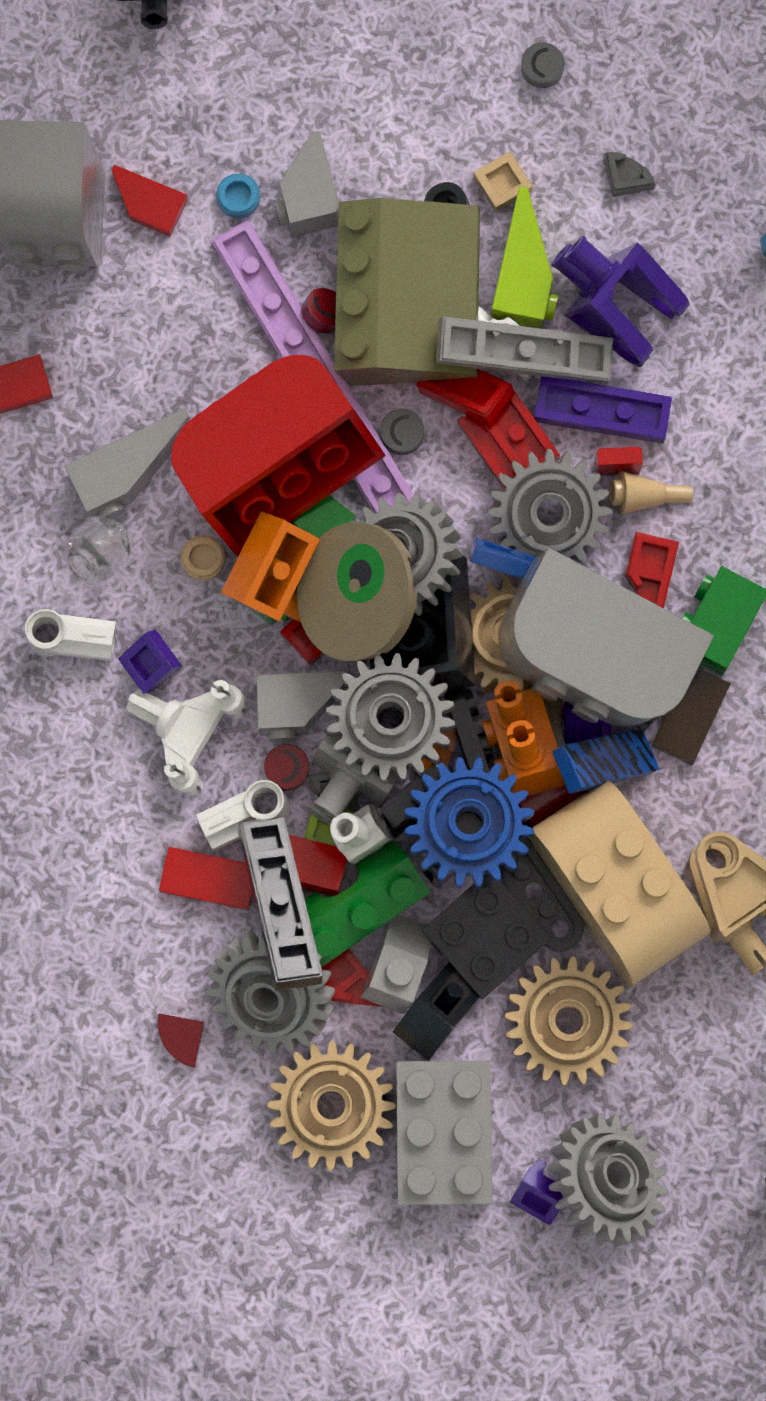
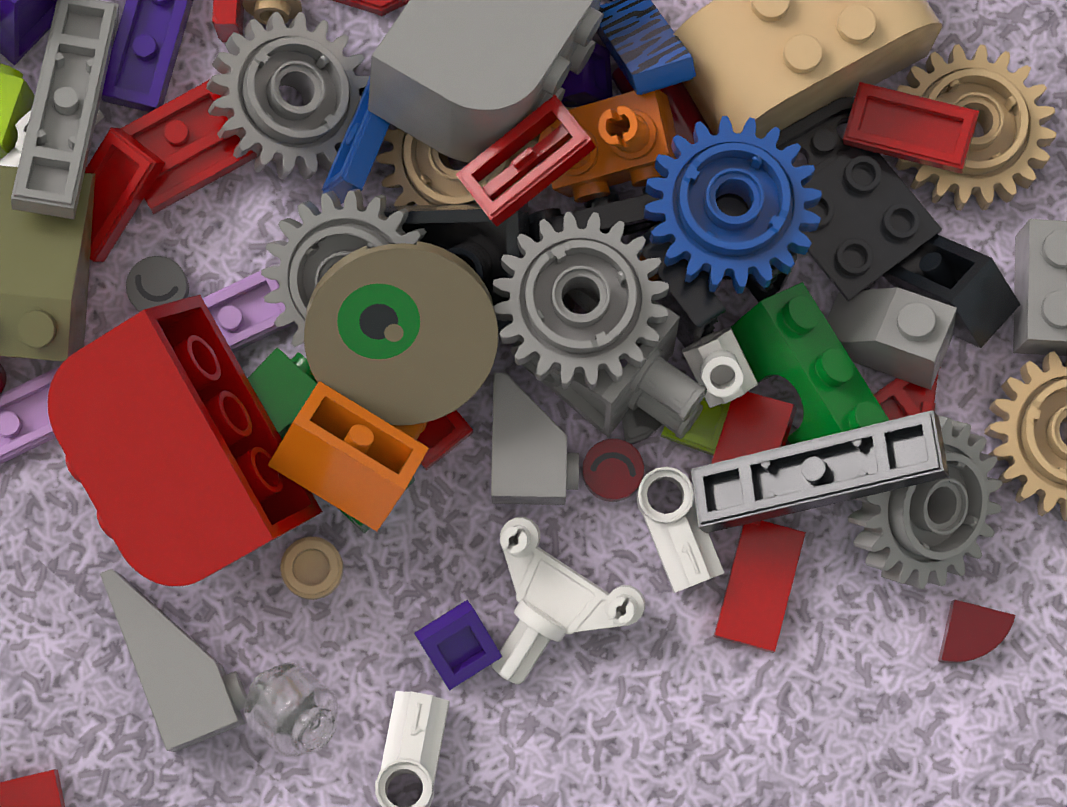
camera: 90 degrees left, 0 degrees up
none -> red tile [456,95,597,227]
none -> red tile [843,82,979,174]

